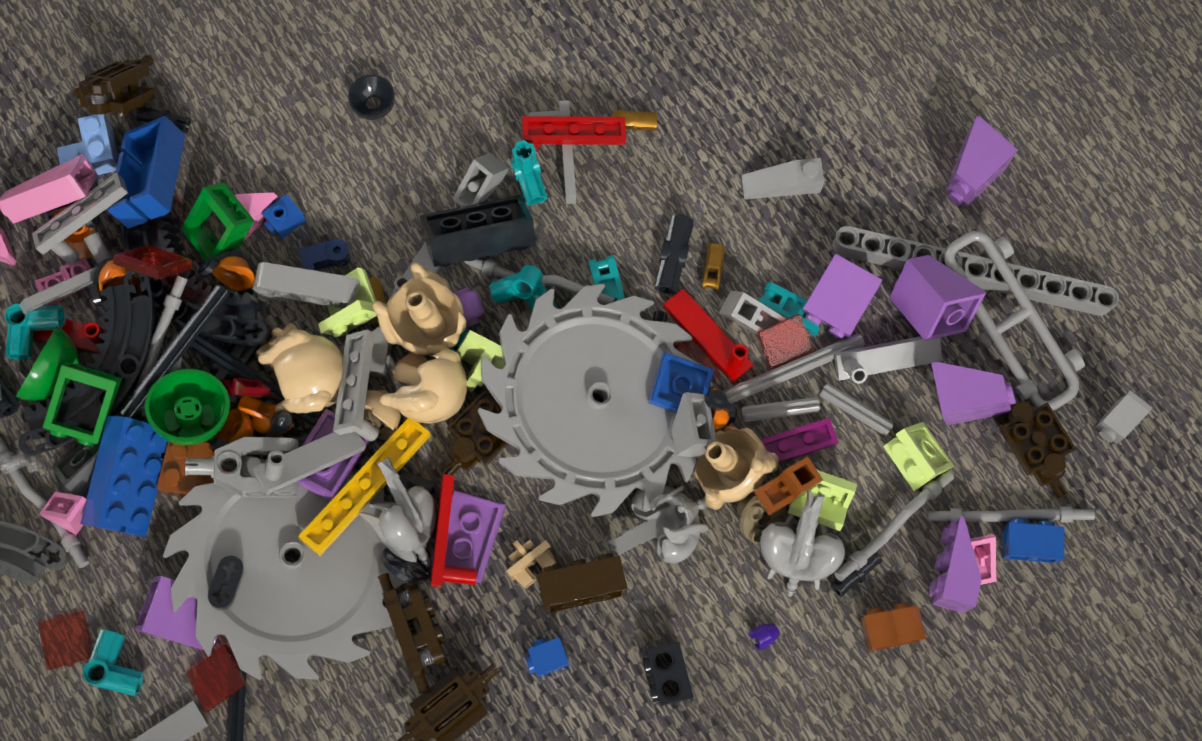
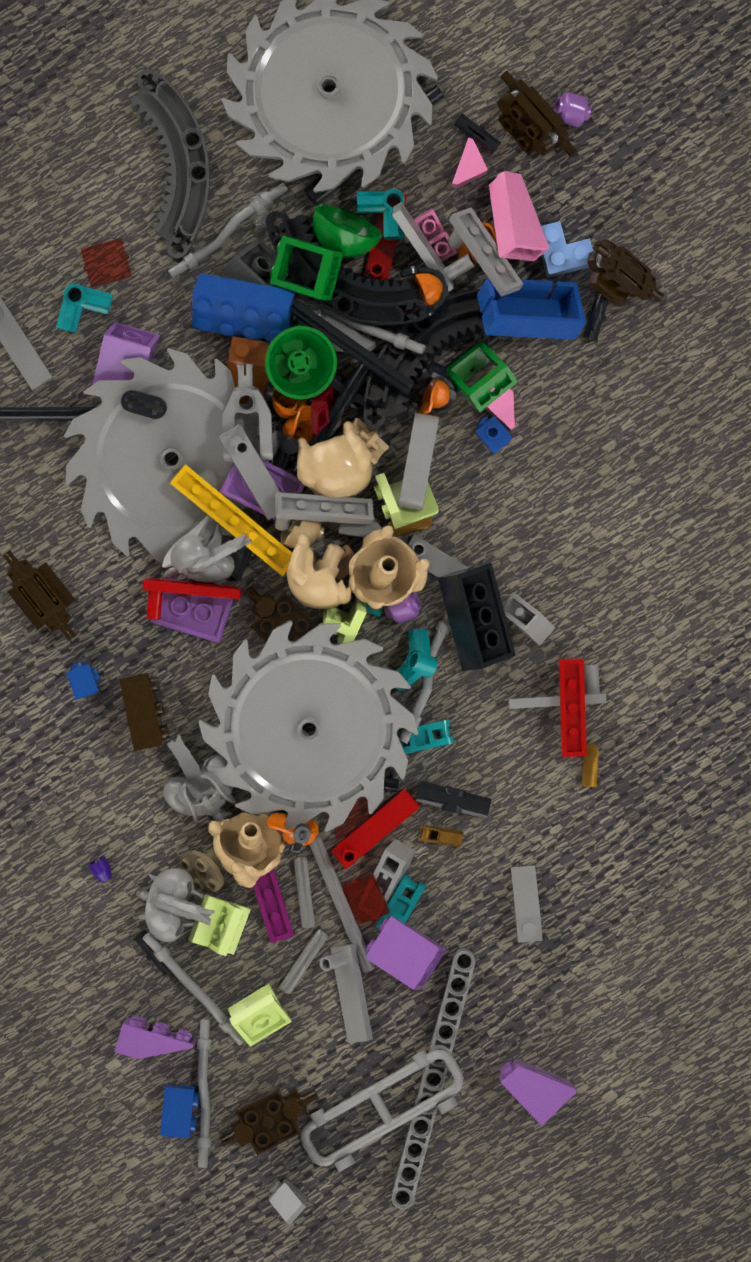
camera: 90 degrees right, 15 degrees up
bright pink slope [39,492,87,535] -> none
clear red tile [113,245,192,279] -> none
clear red piece [186,645,247,712] -> none
dark blue leg [298,239,350,271] -> none
black piece [348,75,395,120] -> none
dark brown piece [377,573,446,694] -> none
black wheel [380,548,429,585] -> none
tan hips [506,540,557,589] -> none
teal piece [510,140,547,205] -> none
black brick [642,642,694,707] -> none
blue tile [648,352,714,413] -> none
light grey slope [671,392,717,458] -> none
dark orange brick [754,456,823,515] -> none
dark orange brick [861,602,926,652] -> none
medium lavender slope [890,255,986,341] -> none
medium lavender slope [931,362,1016,425] -> none
bright pink slope [971,534,996,584] -> none

